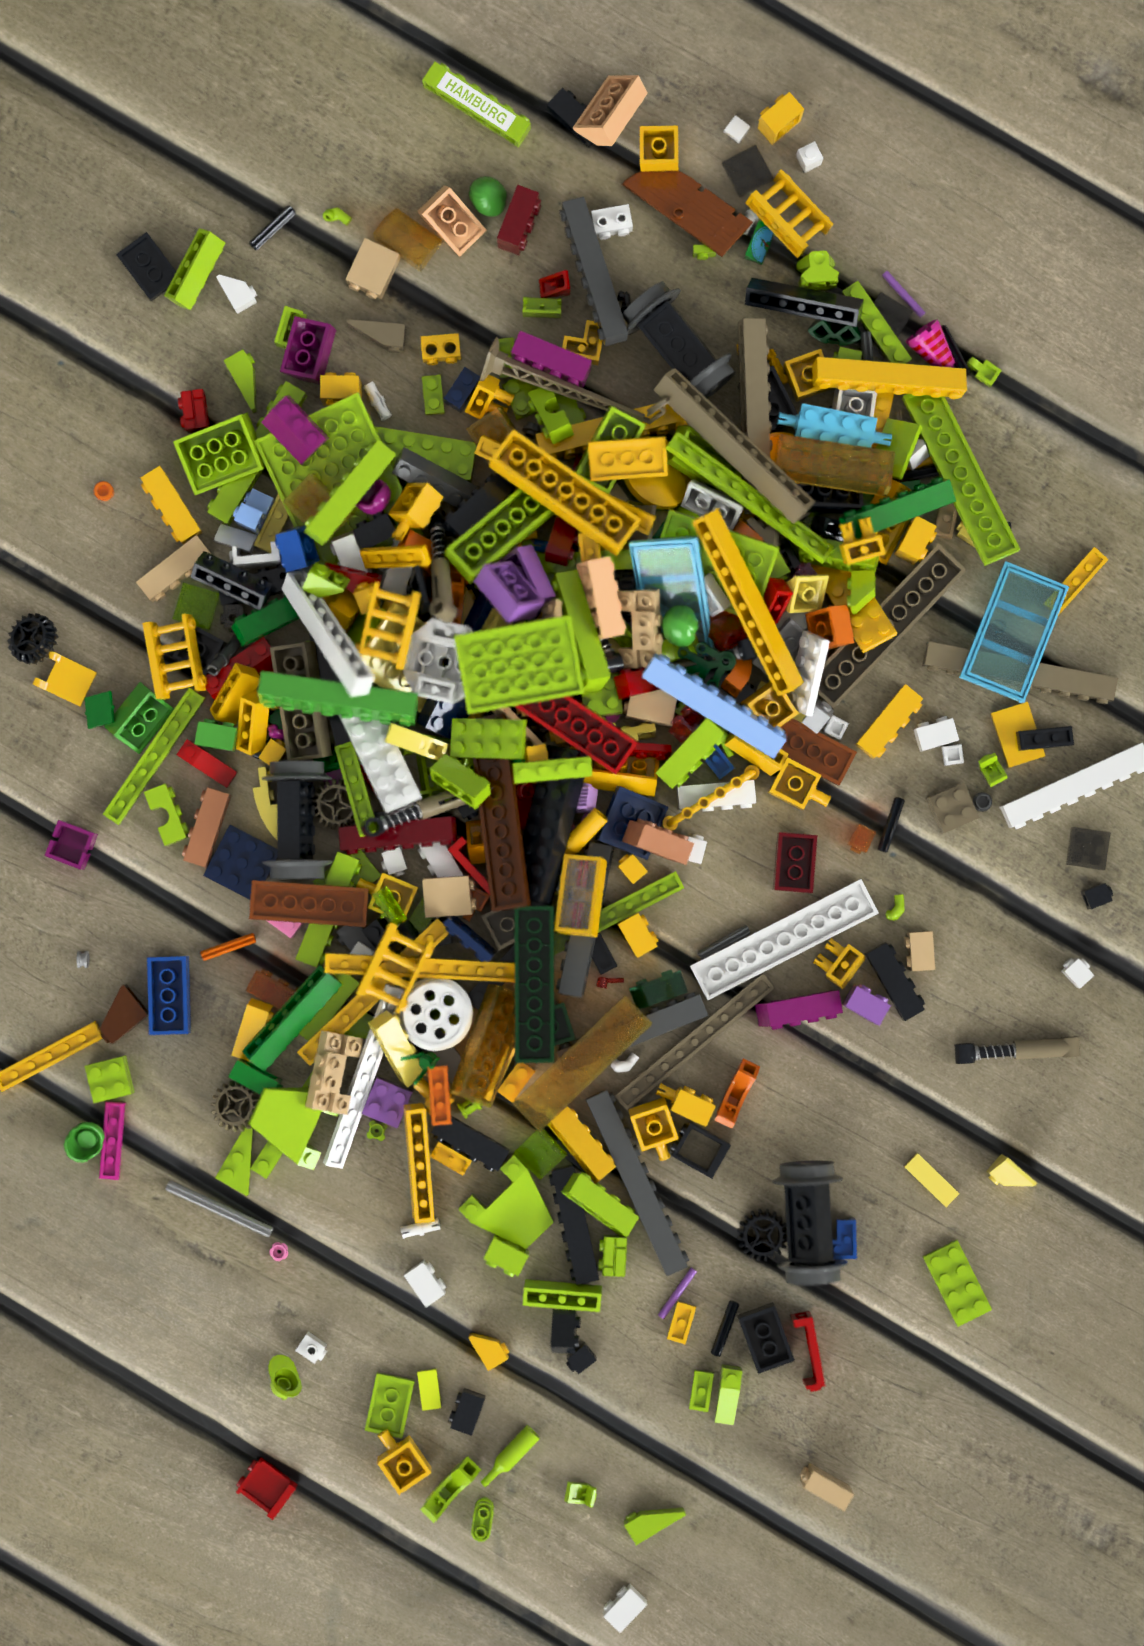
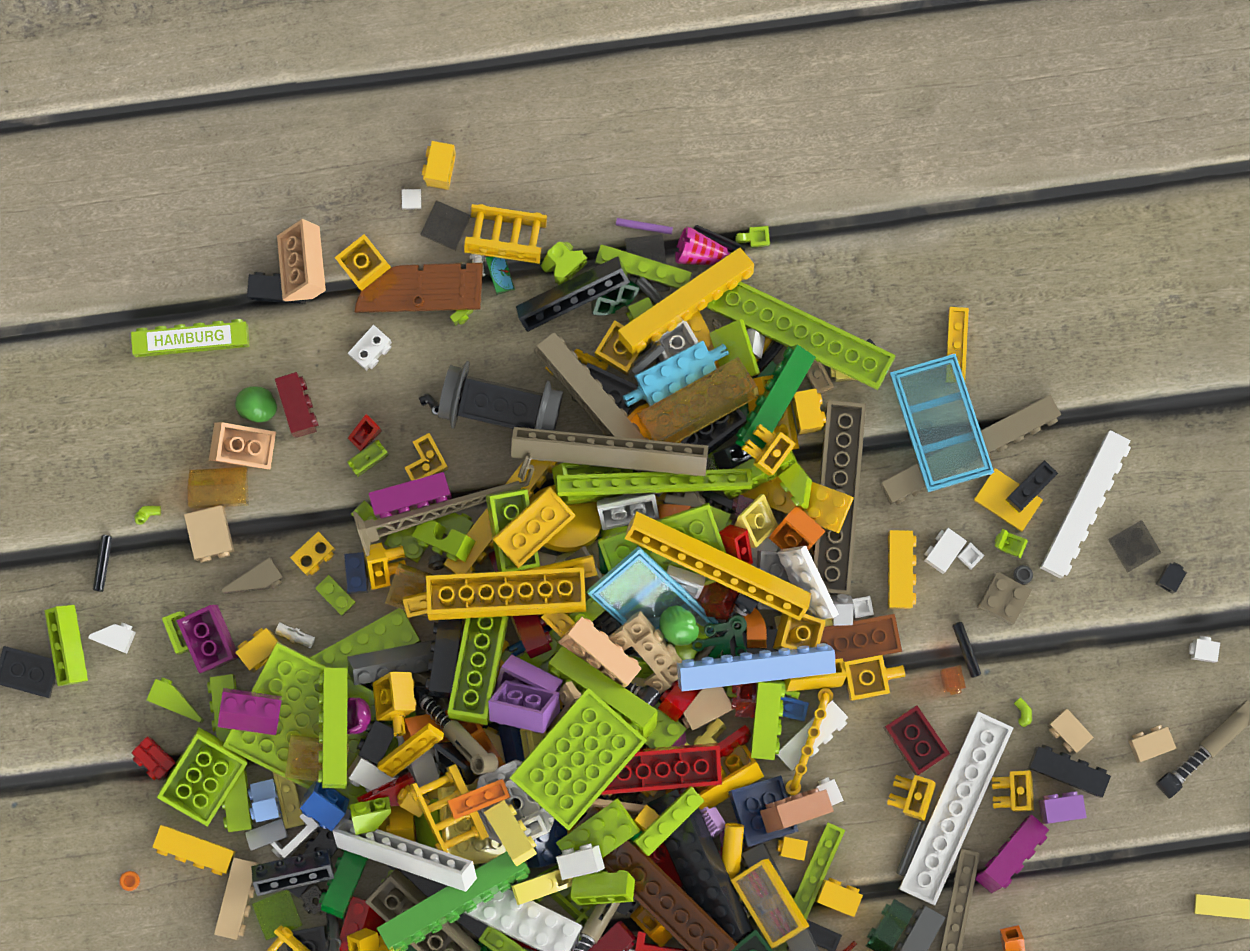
camera: 40 degrees left, 5 degrees down
dark grey brick [559,197,628,346] -> none
white brick [796,141,823,173] -> none
none -> orange plate [447,779,510,820]
none -> light yellow brick [484,800,537,866]
none -> white brick [556,843,605,880]
none -> dark grey tile [631,340,665,374]
none -> yellow brick [887,775,936,821]
none -> tan brick [1129,725,1177,763]

